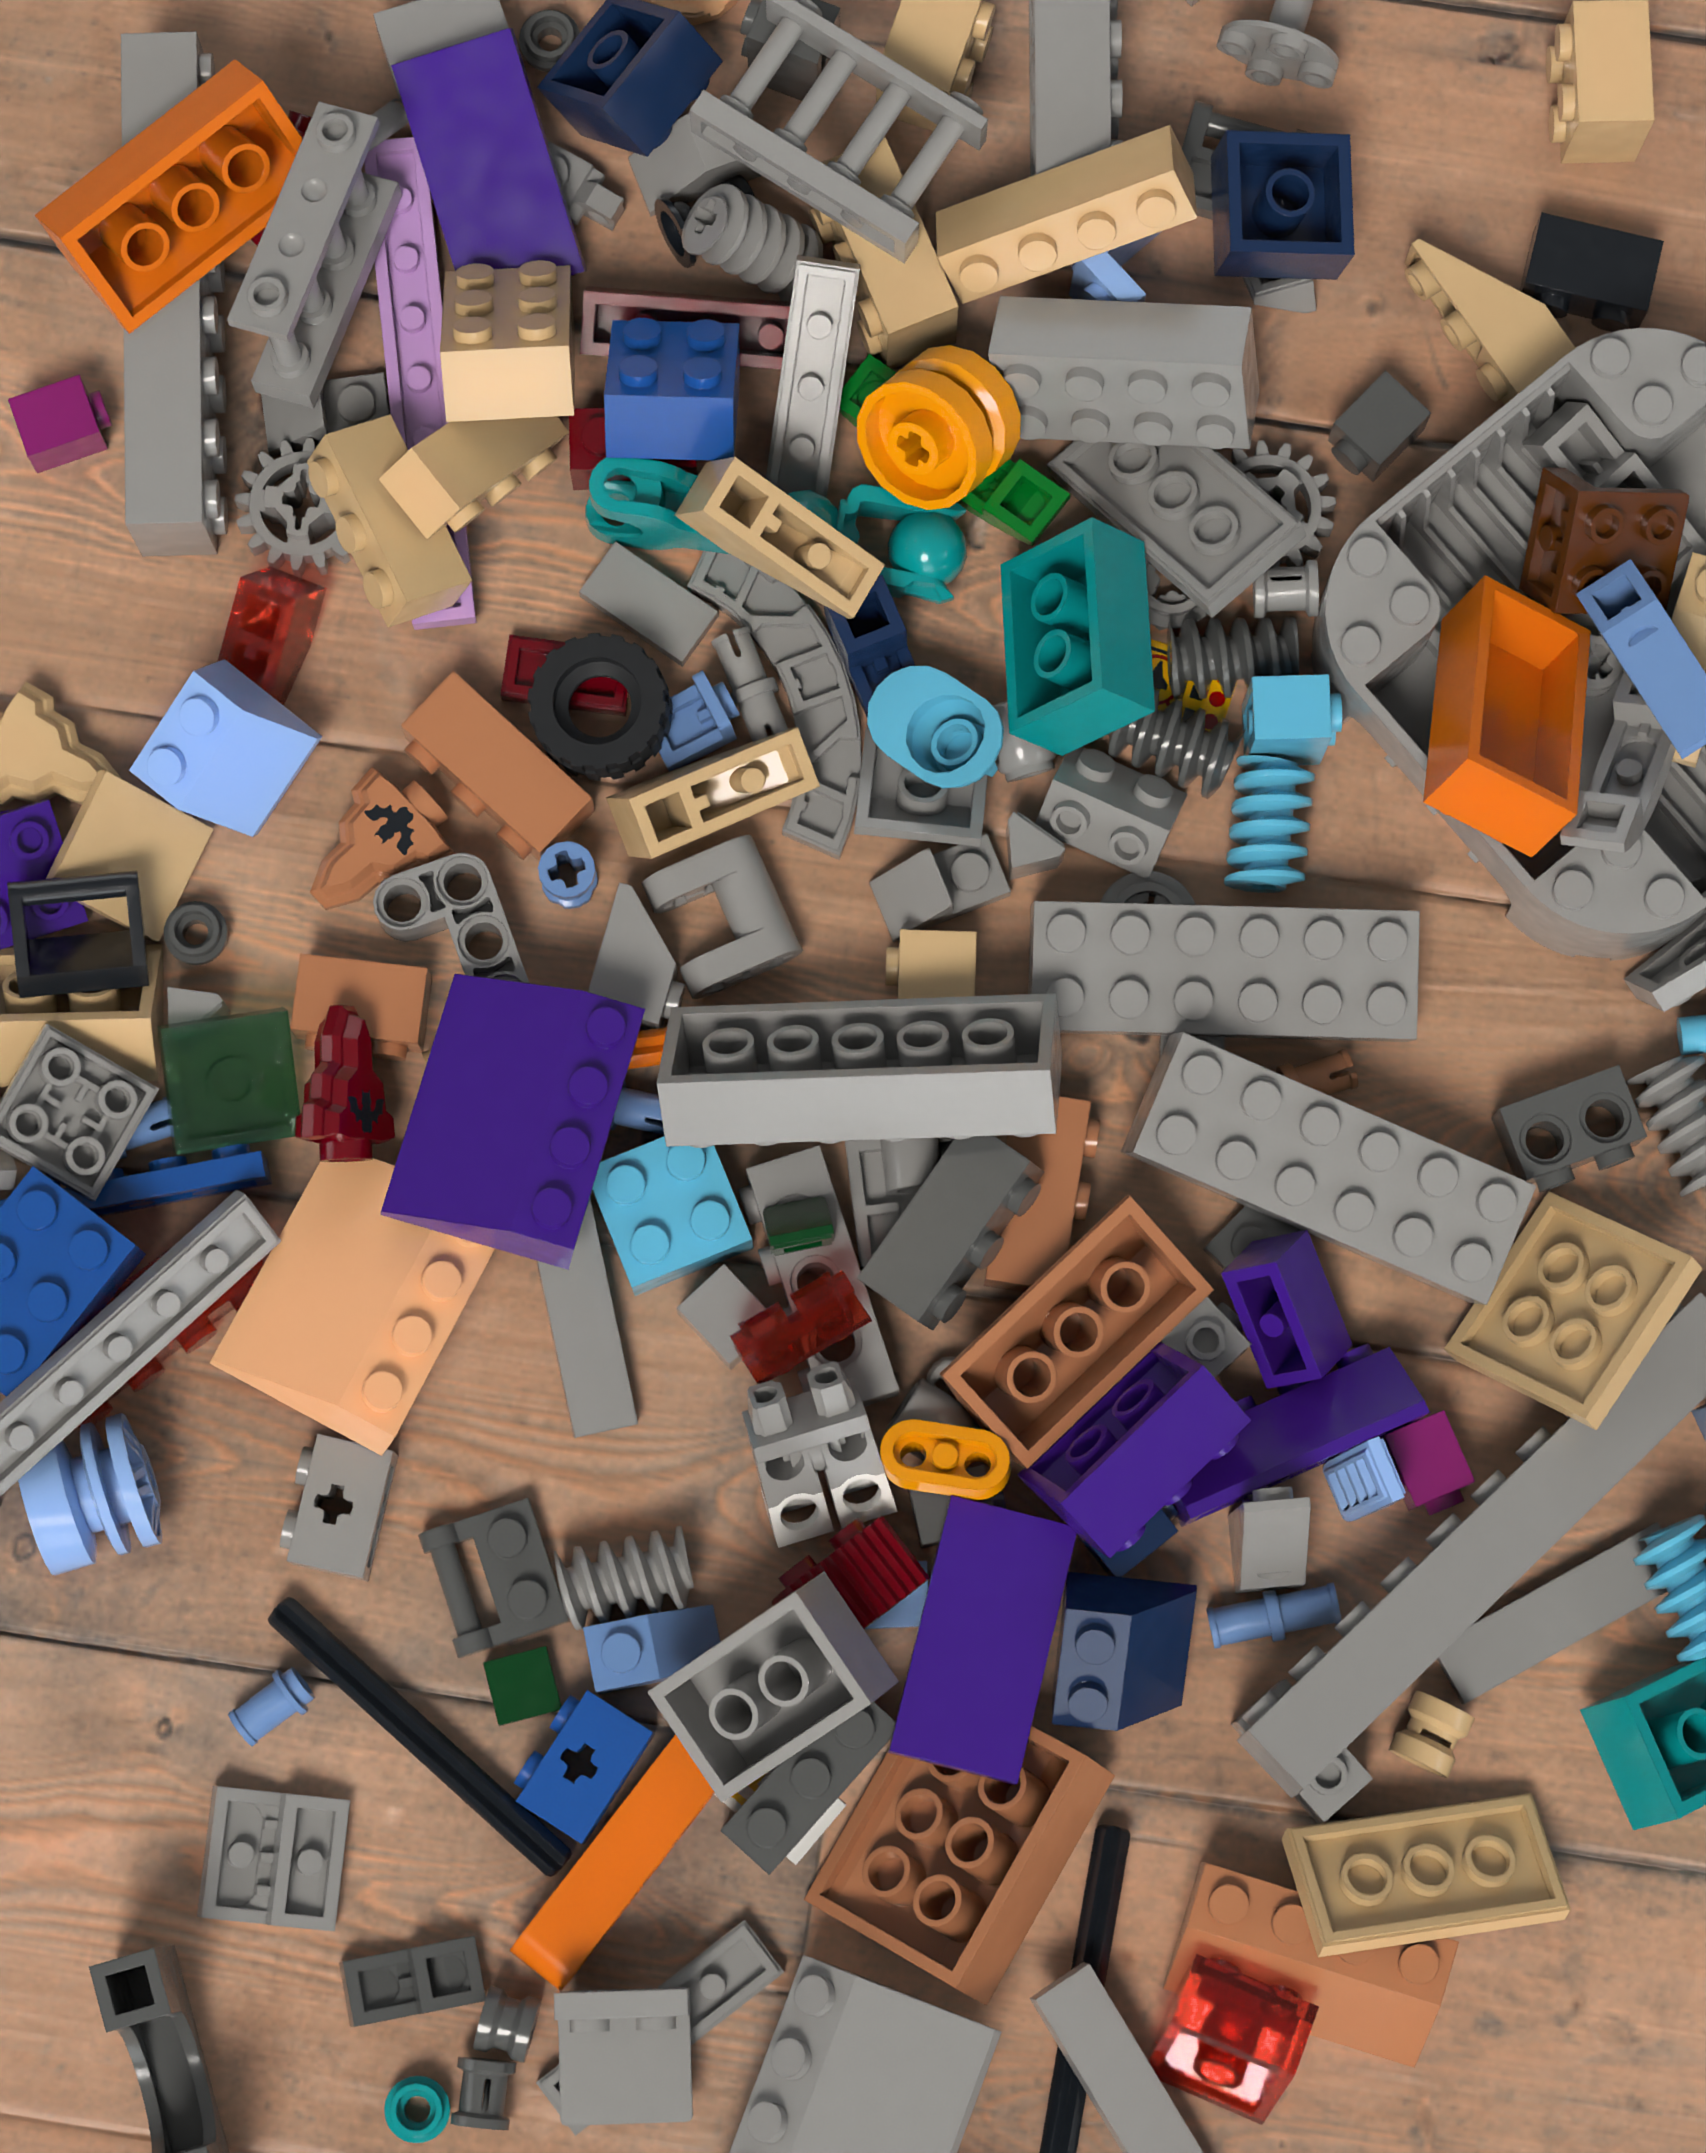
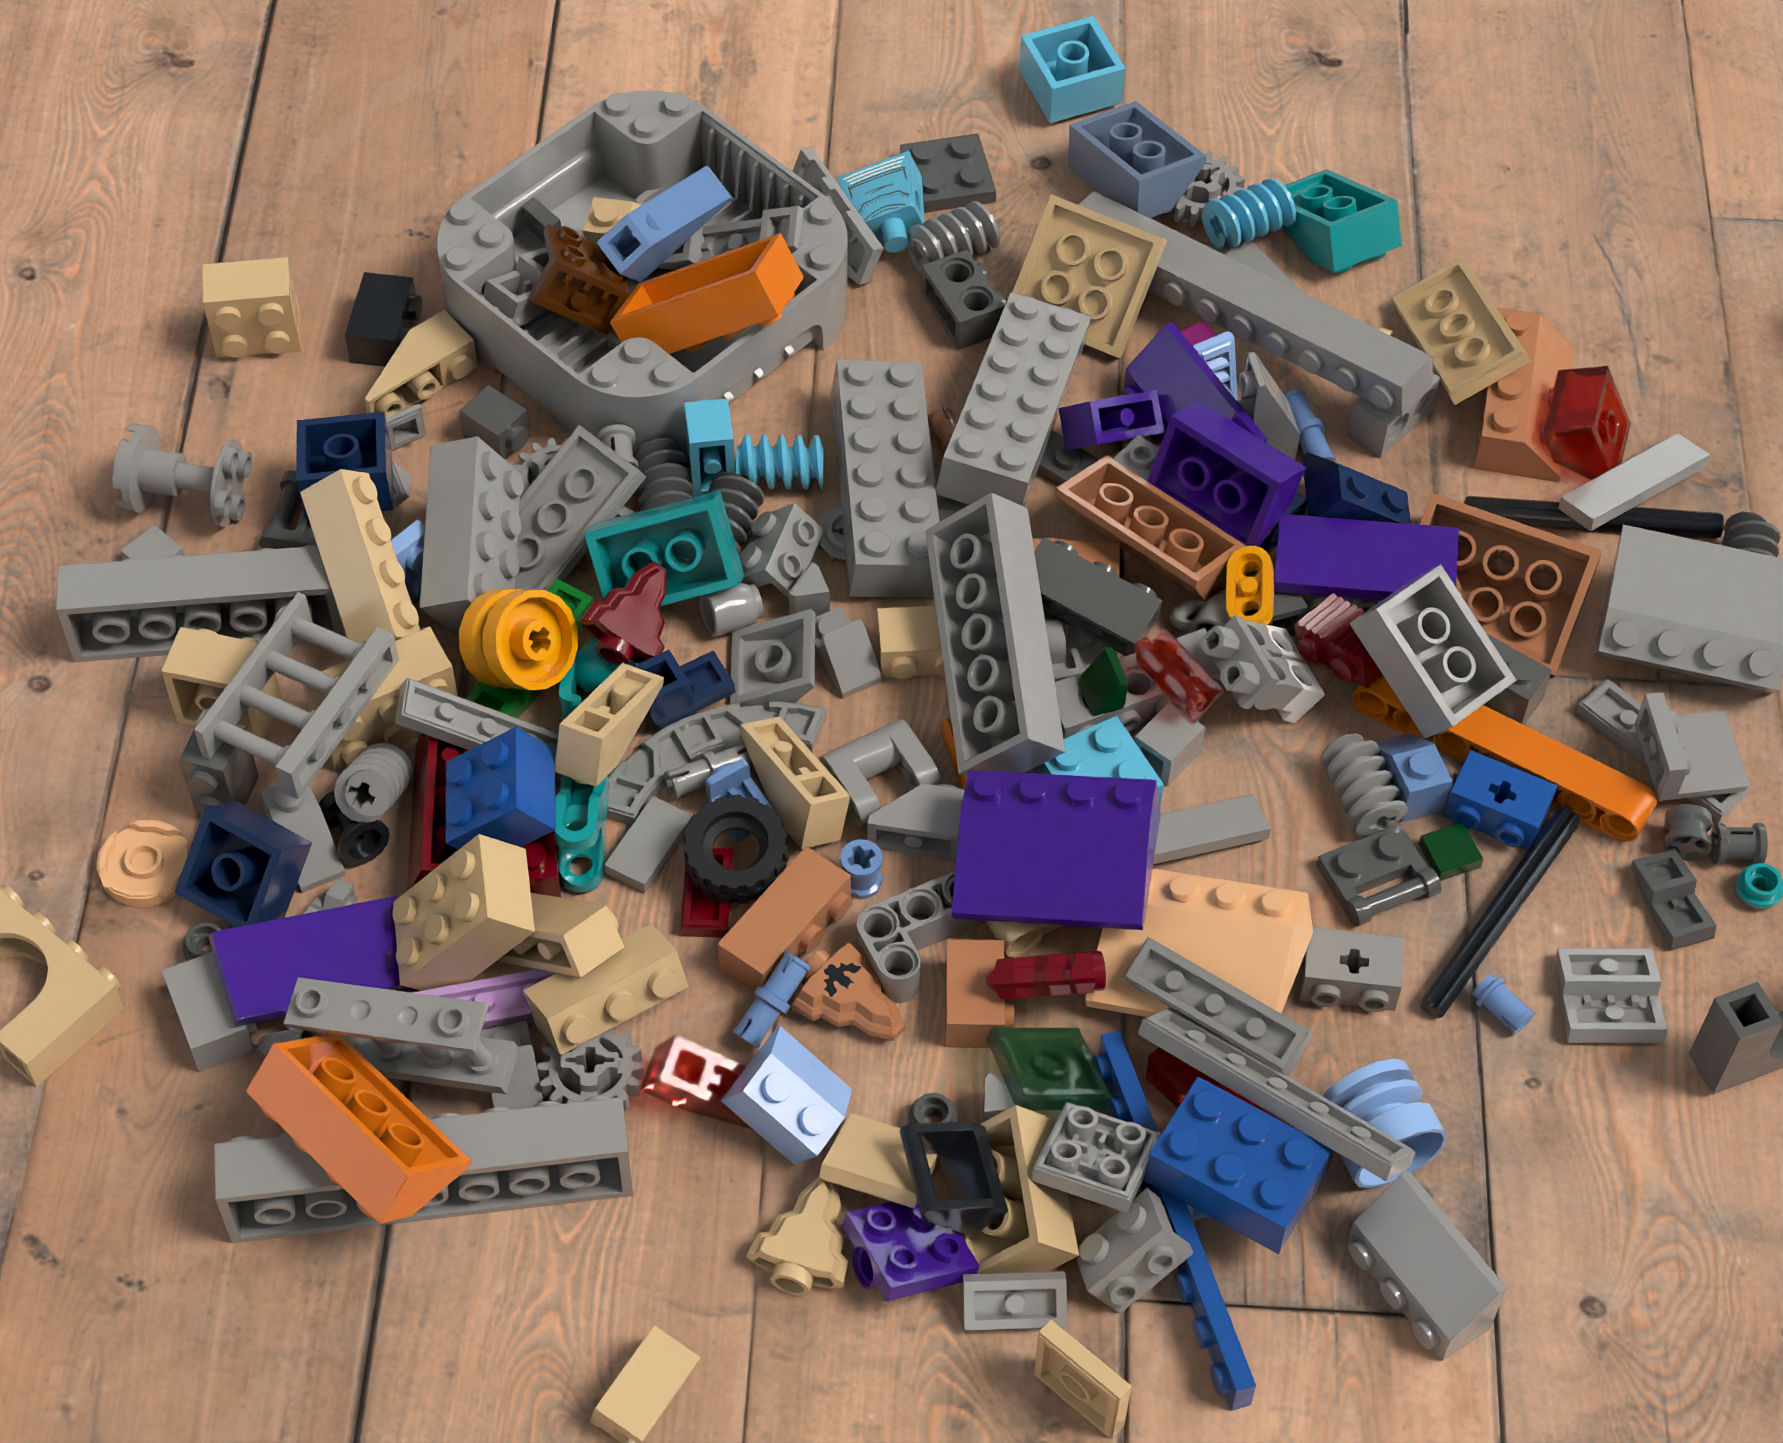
camera: 95 degrees left, 25 degrees down
magenta brick [8,375,112,474] -> none
medium azure piece [867,666,1004,789] -> none
none -> light grey slope [386,404,426,450]
none -> dark red rock [580,561,666,666]
none -> medium blue pin [732,951,812,1049]
none -> light grey tile [1122,937,1314,1076]

